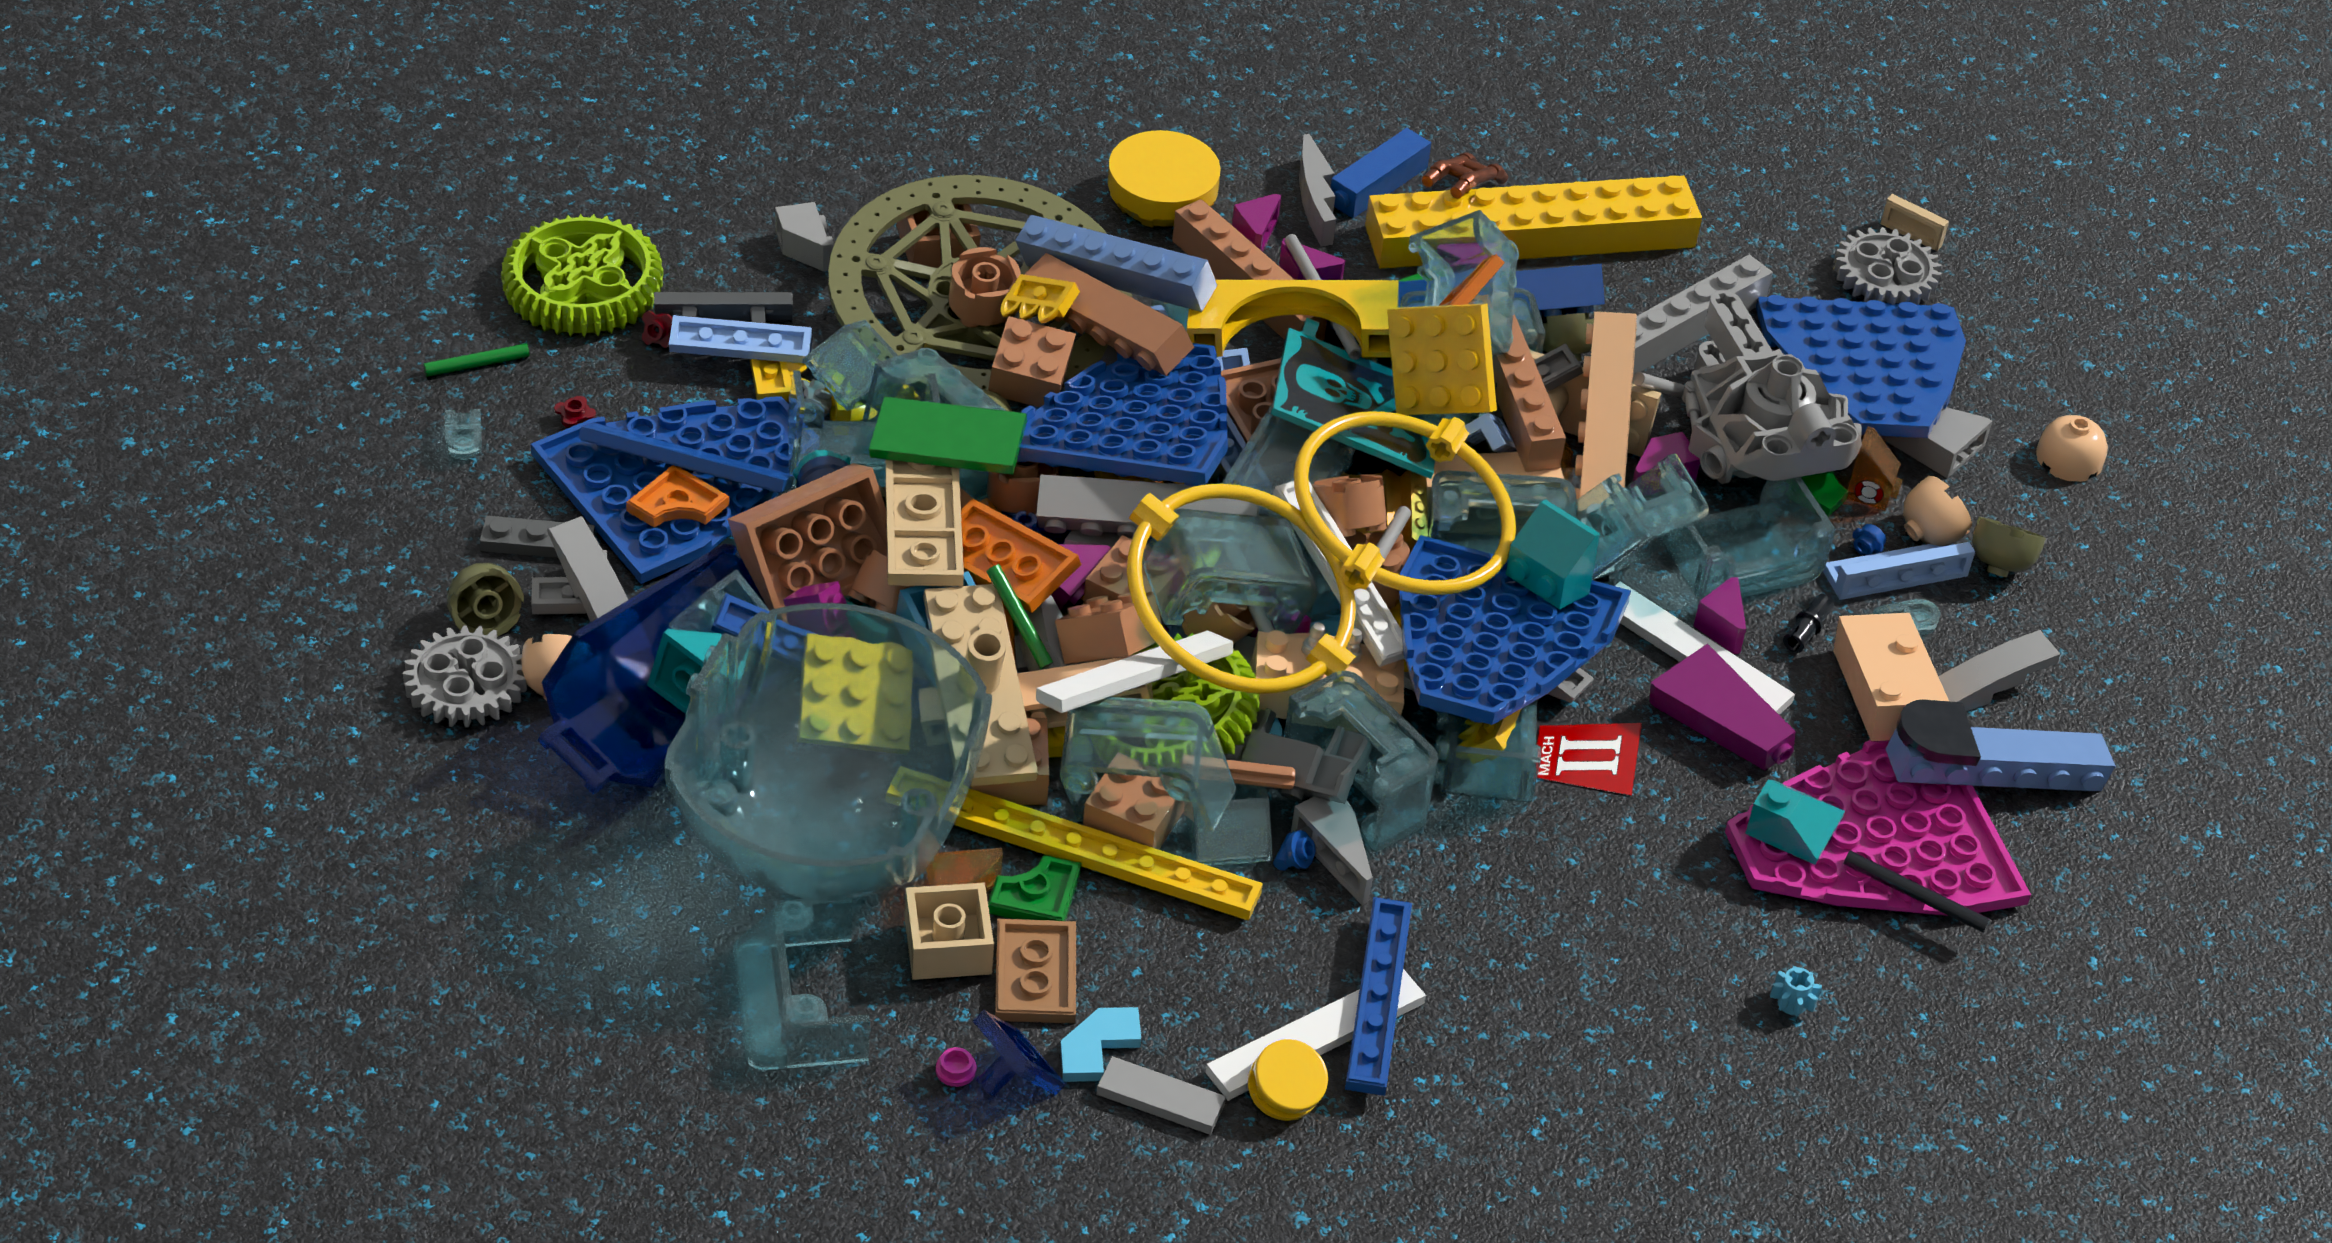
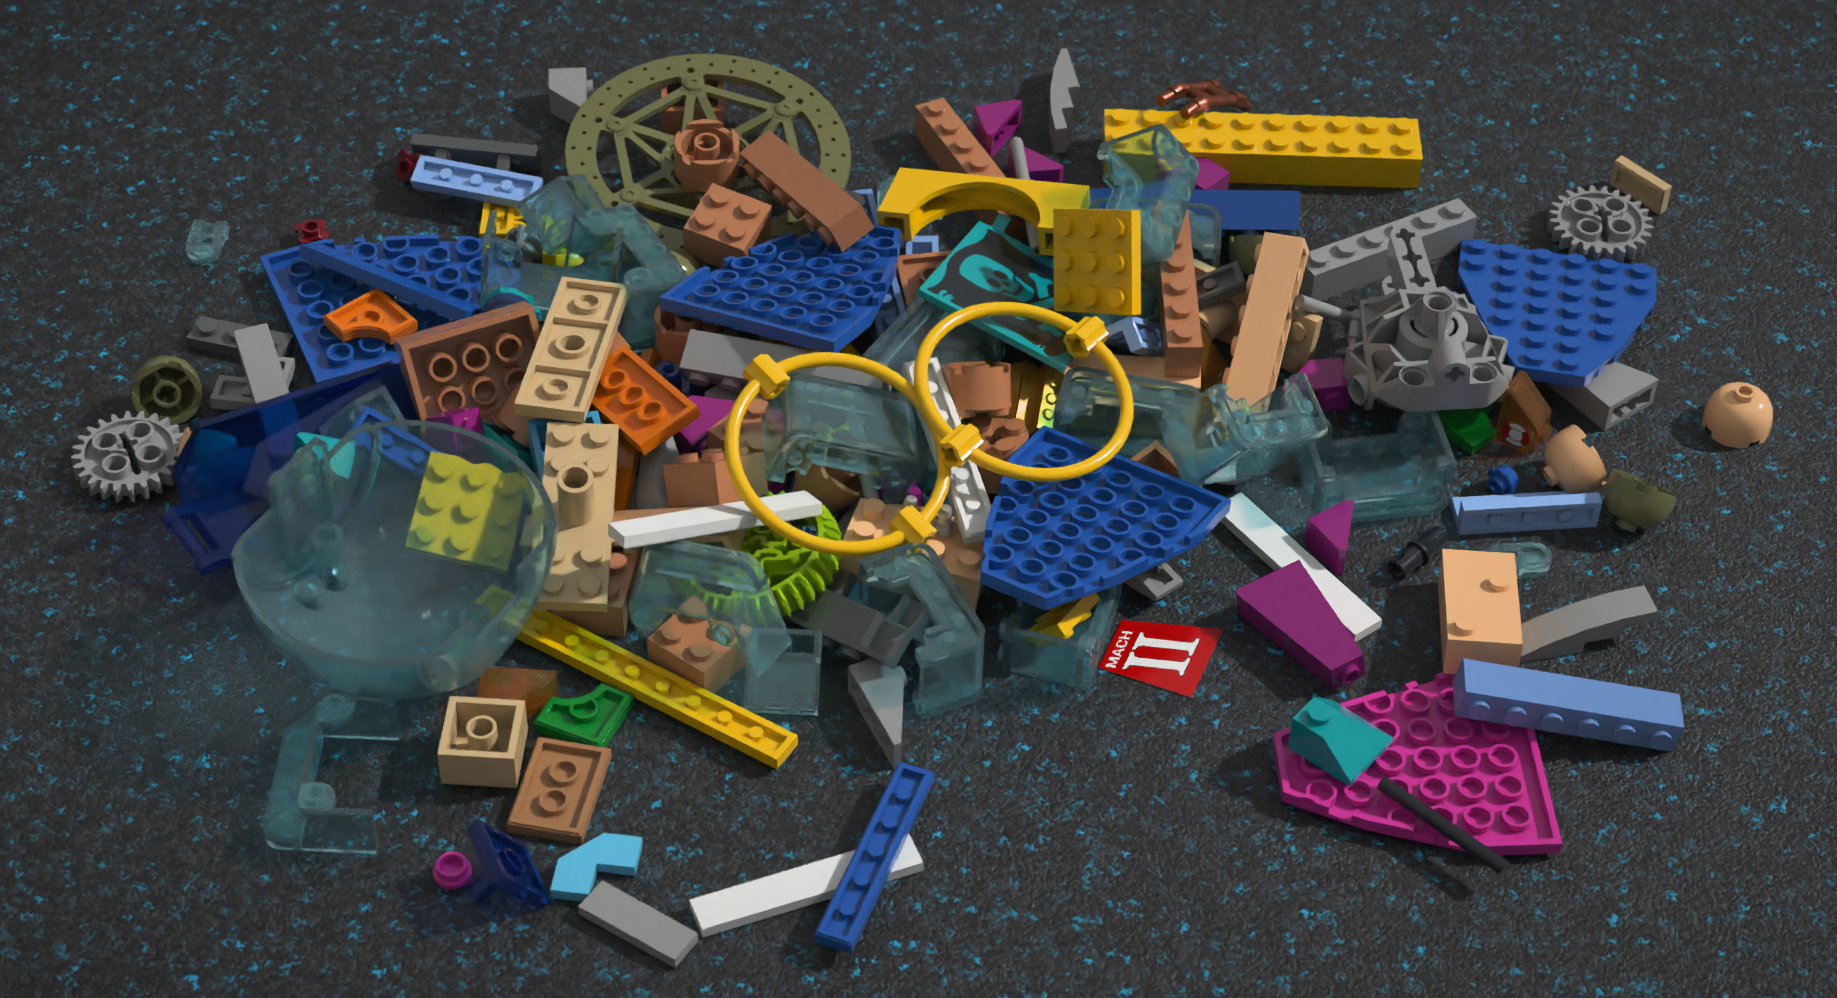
camera: 15 degrees right, 0 degrees up
green bar [423,343,530,377] -> none
lime gear [501,214,663,338] -> none
green tile [869,397,1027,475] -> none
green bar [986,564,1053,670] -> none
yellow plate [1001,274,1080,323] -> none
medium blue brick [1015,215,1217,312] -> none
yellow piece [1108,130,1220,227] -> none
nougat axle [1181,755,1296,790] -> none
yellow head [1247,1039,1328,1121] -> none
blue plate [1273,830,1316,870] -> none
blue brick [1330,128,1431,218] -> none
light grey bar [1372,506,1411,581] -> none
orange tile [1438,254,1505,306] -> none
teal slope [1506,499,1600,609] -> none
medium azure gear [1770,966,1822,1016] -> none
black tile [1896,699,1981,766] -> none

